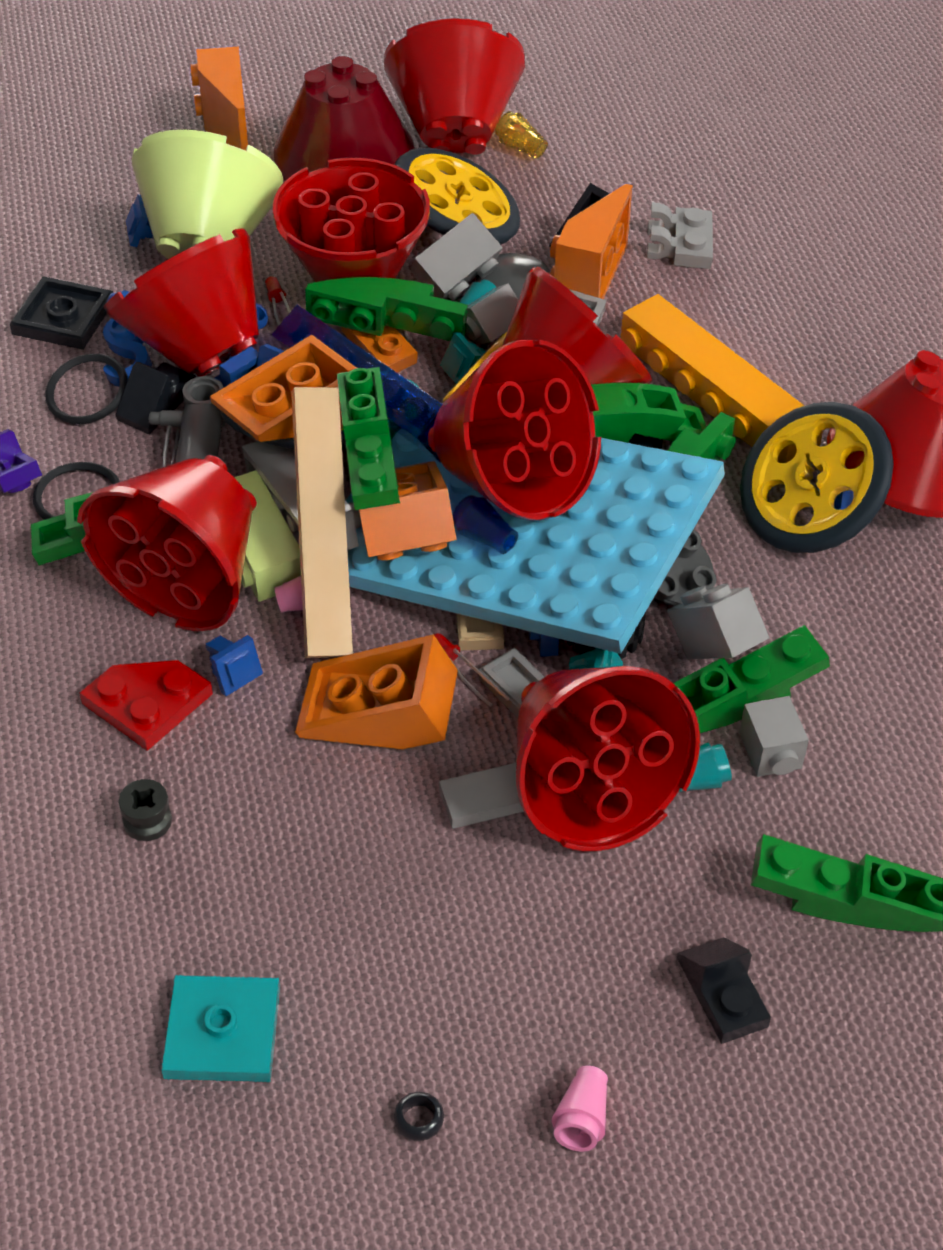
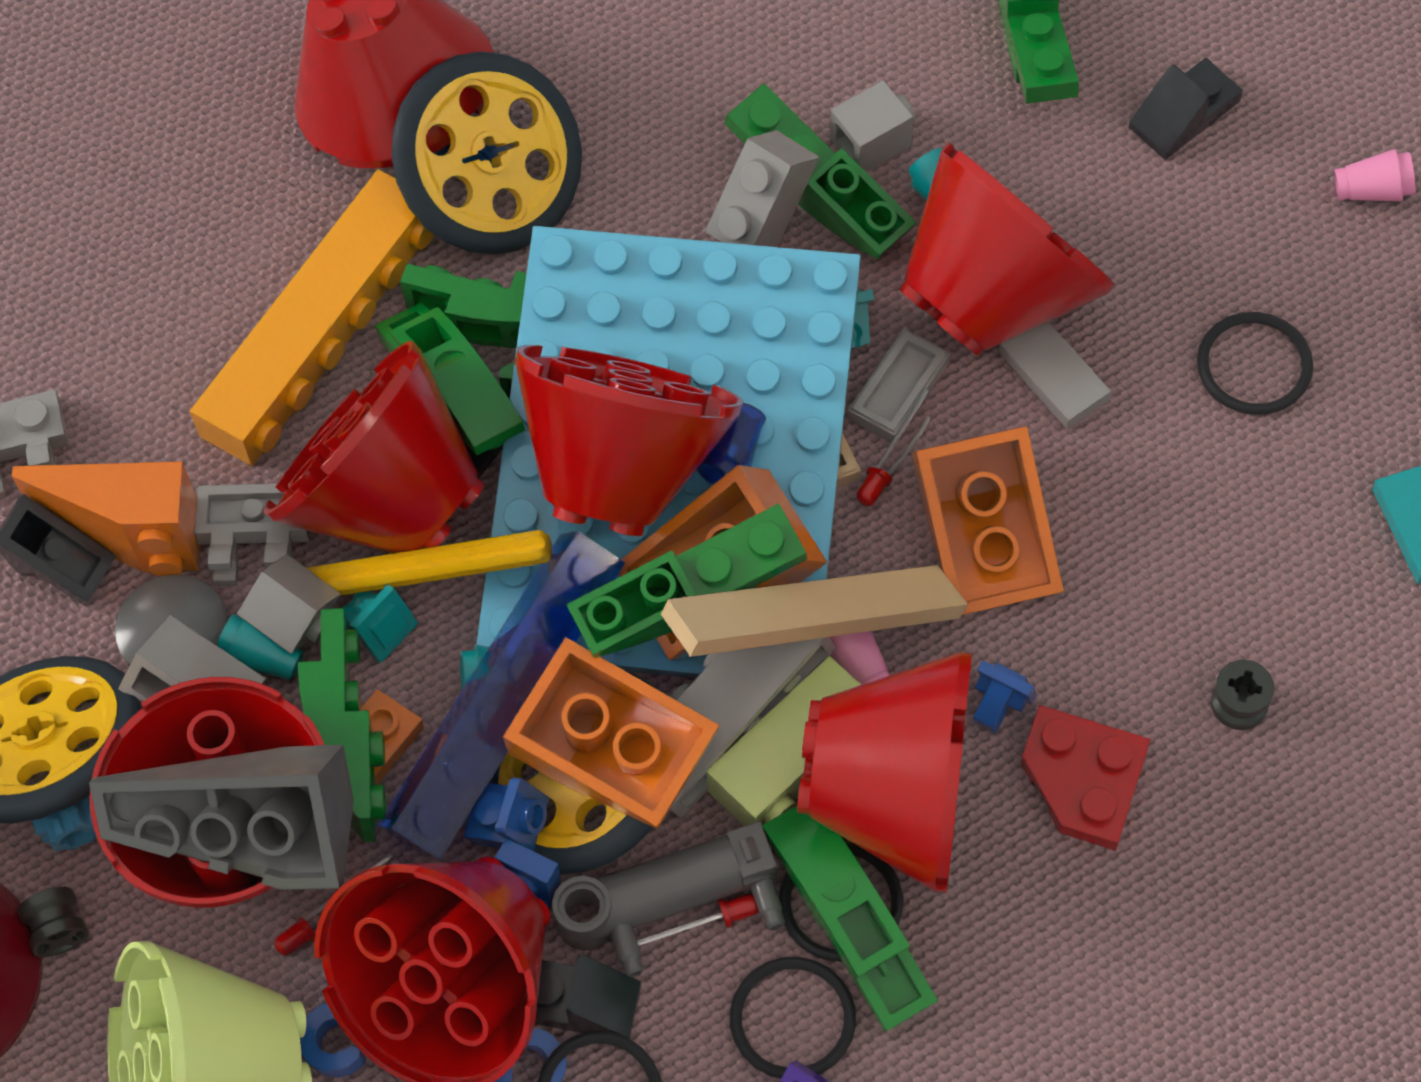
camera: 105 degrees left, 15 degrees up
none -> dark grey wedge [89,745,354,890]
none -> black tyre [1197,312,1314,415]

